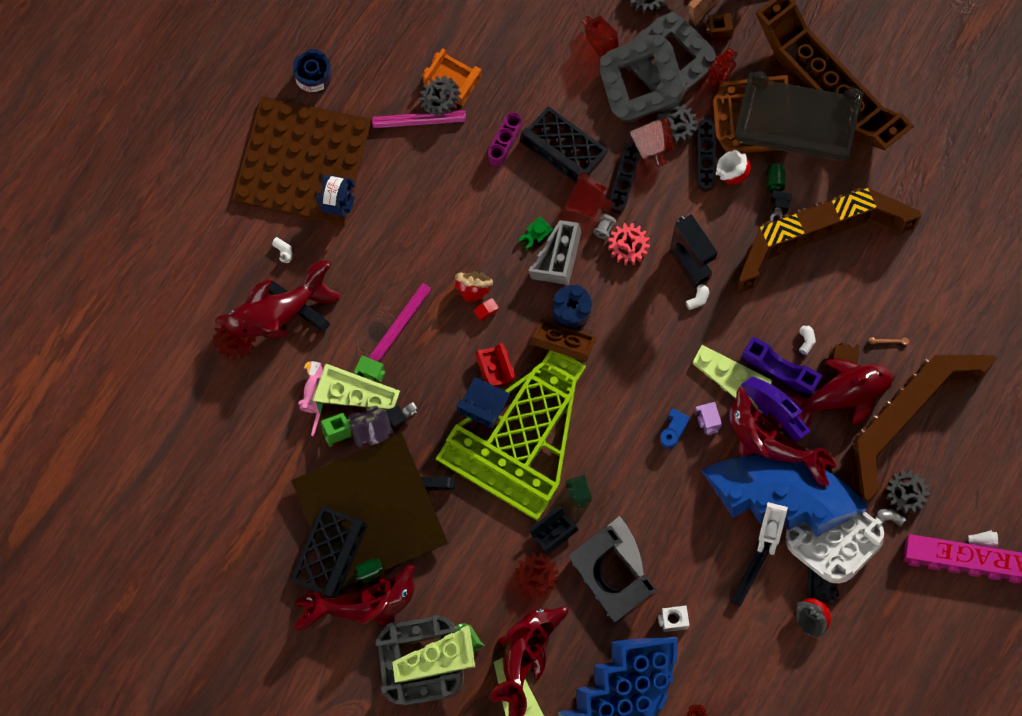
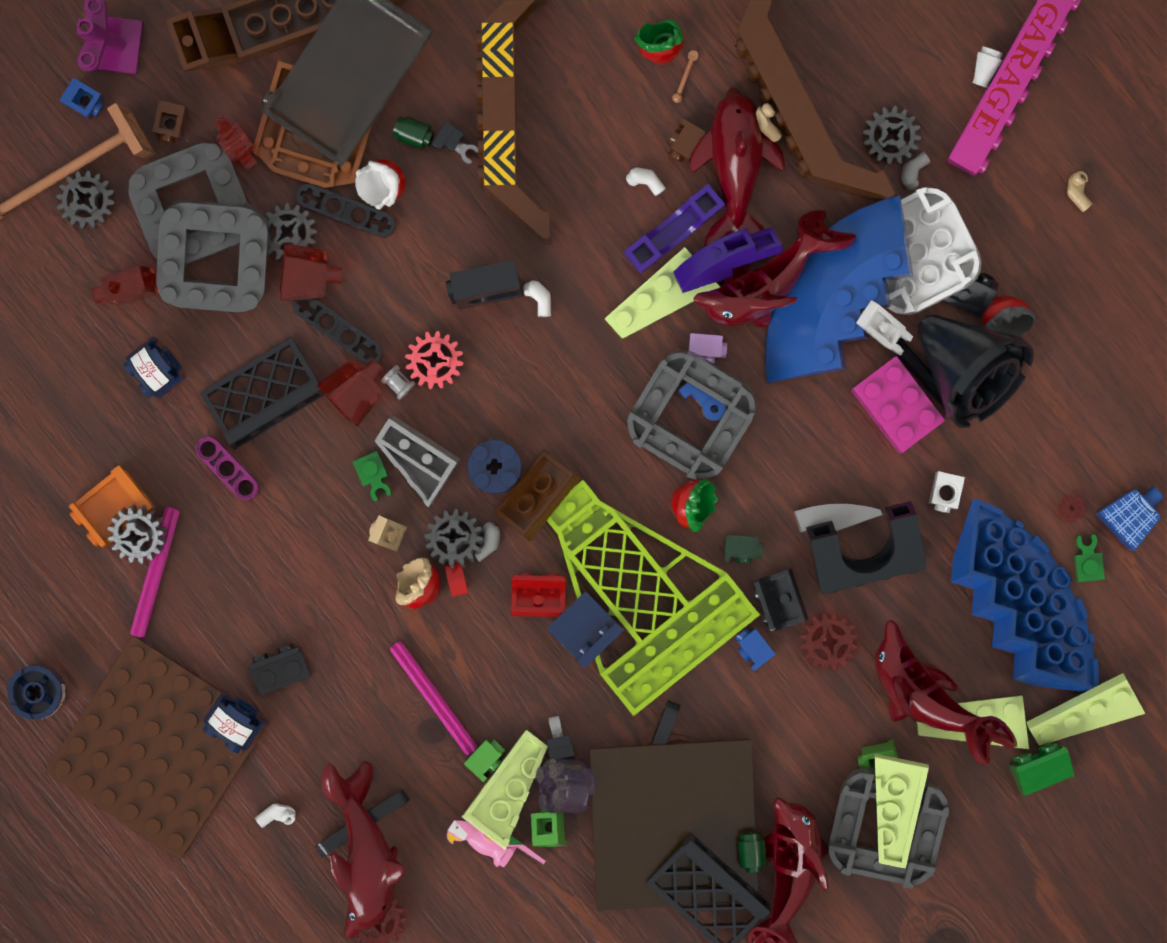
camera: 70 degrees left, 15 degrees up
none -> brick [123,336,186,399]
none -> black bracket [248,644,311,696]
none -> tan hinge [368,515,407,551]
none -> dark grey gear [425,509,484,569]
none -> light grey arm [473,522,501,562]
none -> dark grey plate [627,349,757,480]
none -> green hair [634,19,685,65]
none -> green hair [670,479,718,532]
none -> blue brick [735,628,776,671]
none -> tan arm [756,103,782,142]
none -> dark pink brick [850,356,945,454]
none -> black cone [918,315,1034,428]
none -> tan arm [1067,171,1093,212]

